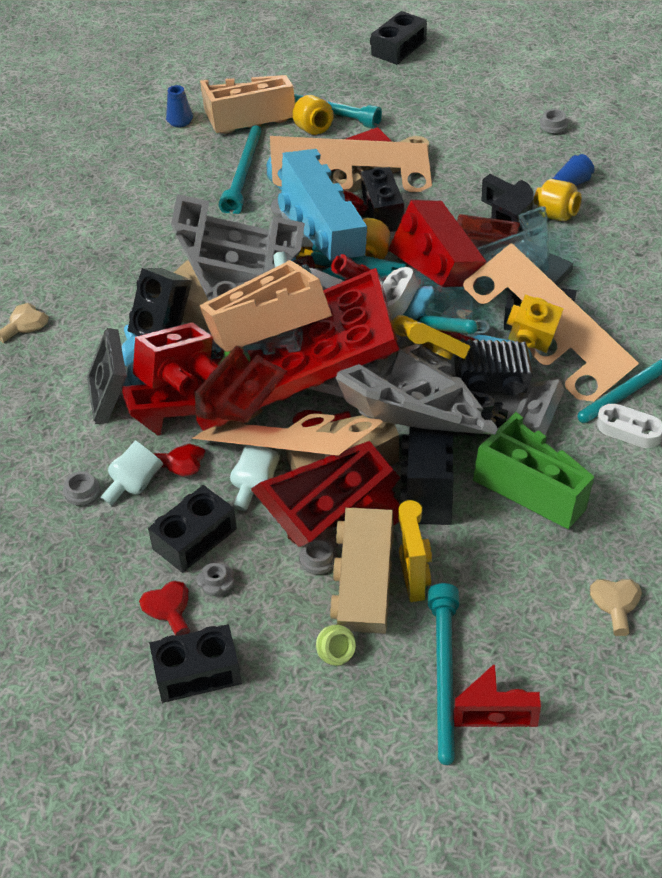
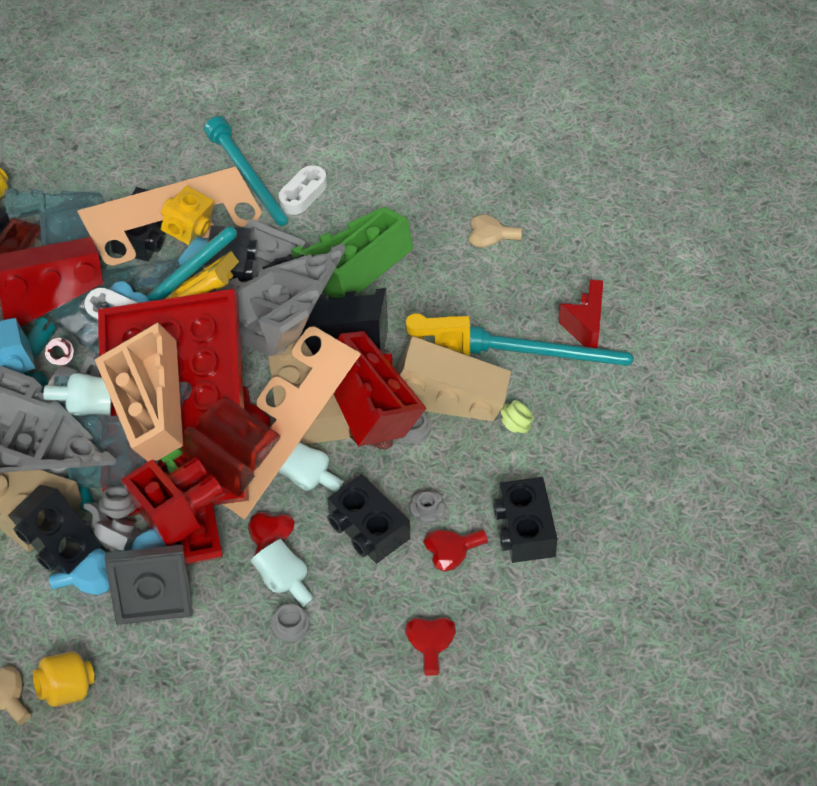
camera: 85 degrees left, 5 degrees up
none -> yellow head [33,651,95,707]
none -> red rock [405,617,456,676]

